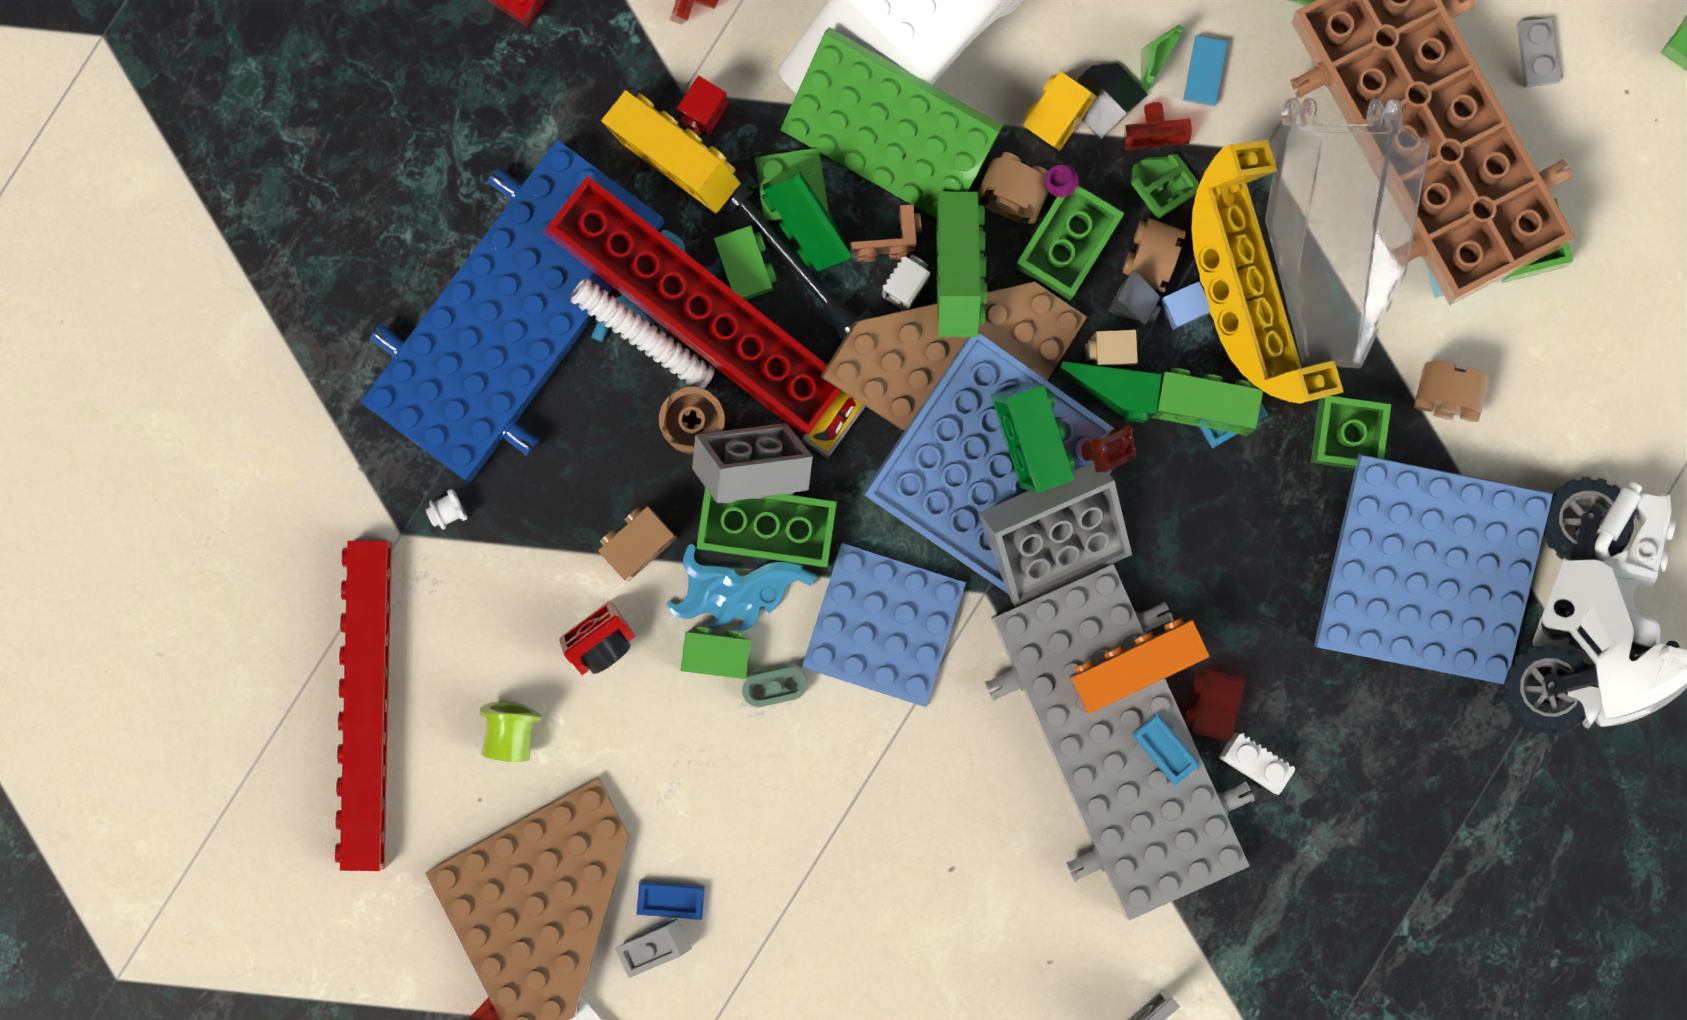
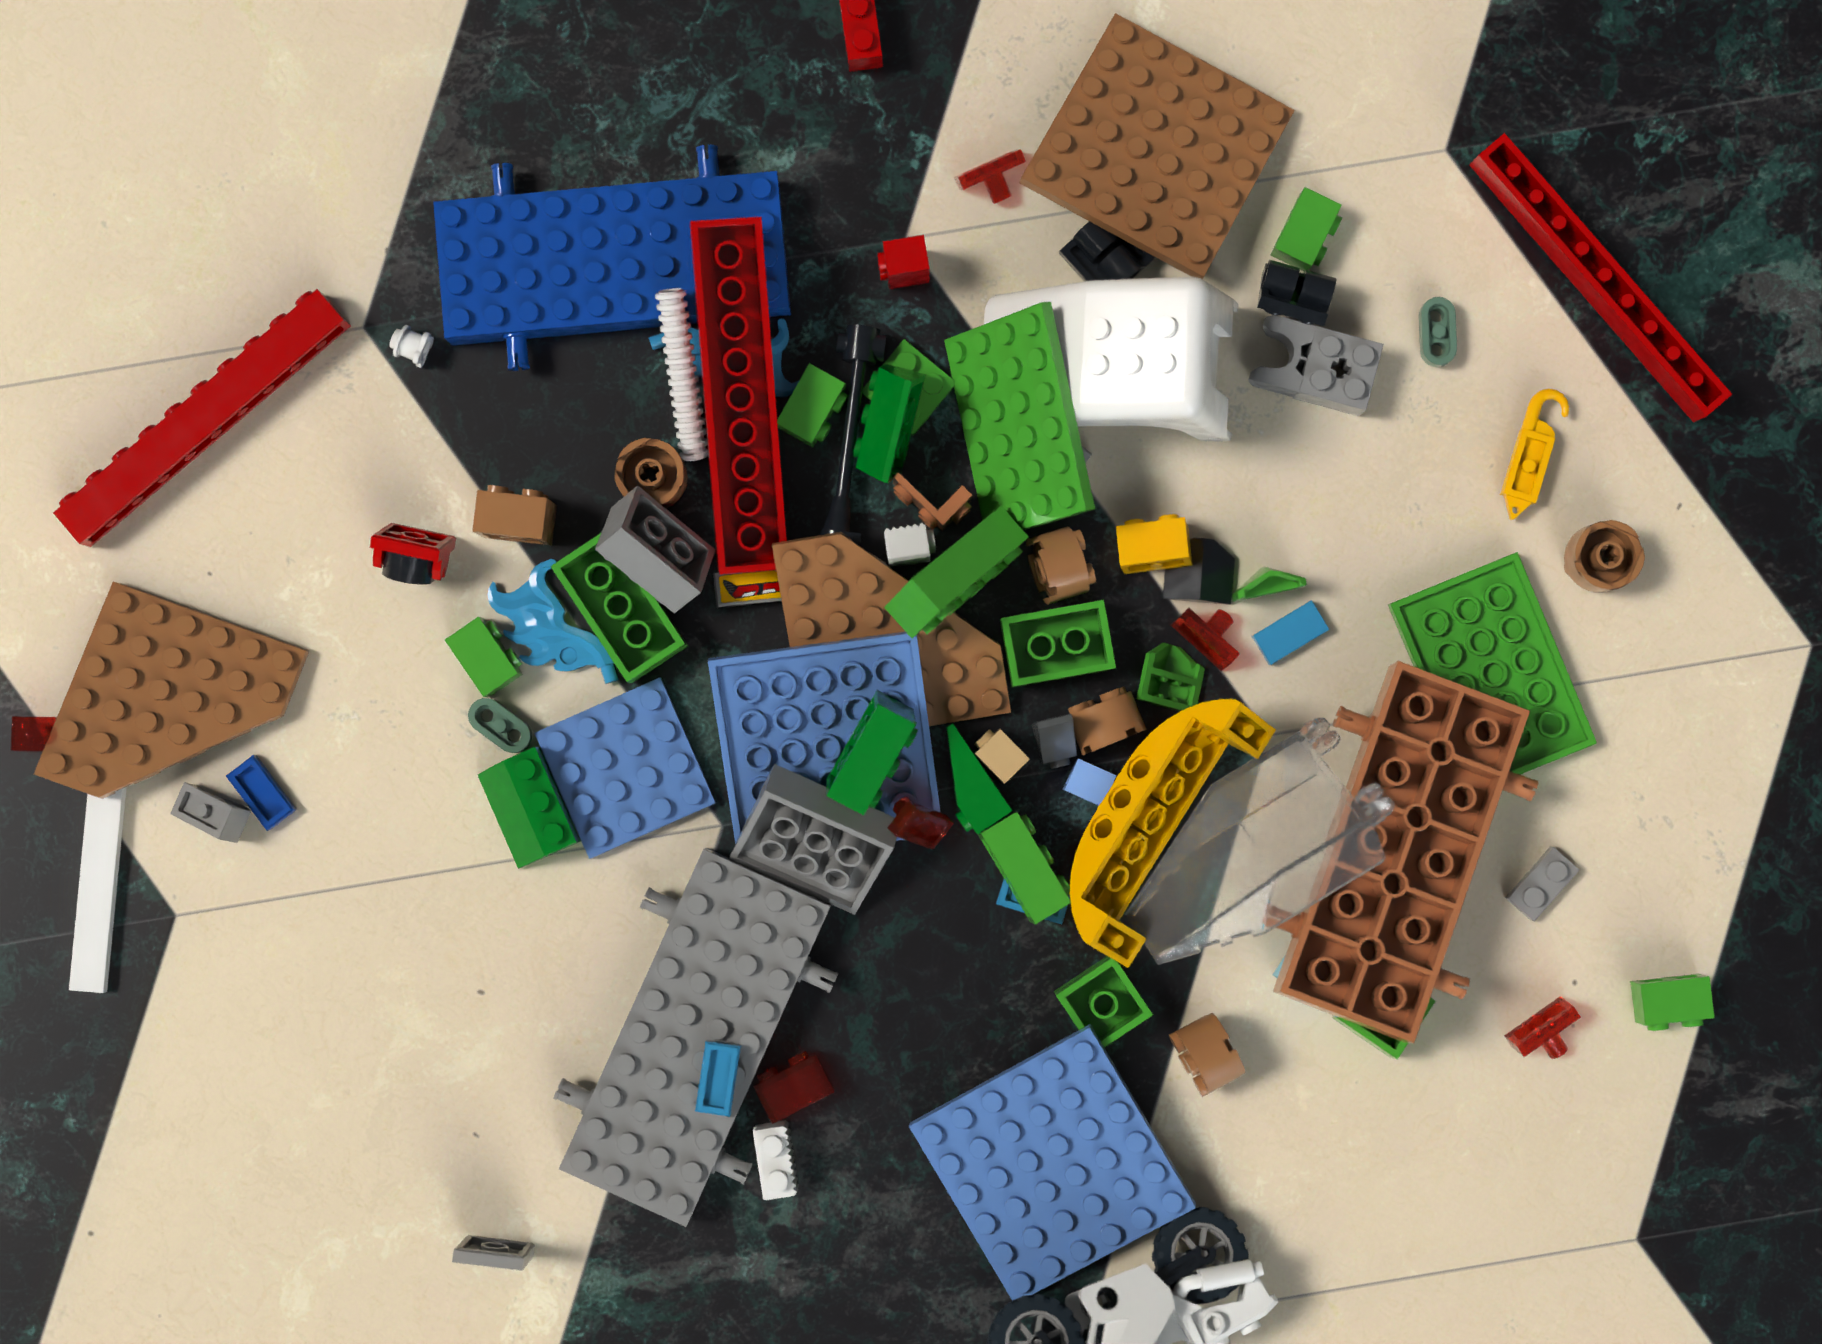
camera: 50 degrees right, 0 degrees up
lime piece [480,701,542,762] -> none
yellow brick [601,90,741,214] -> none
magenta plate [1046,165,1079,198] -> none
orange brick [1069,617,1210,714] -> none
none -> green slope [477,747,581,869]
none -> clear red tile [1504,996,1581,1059]

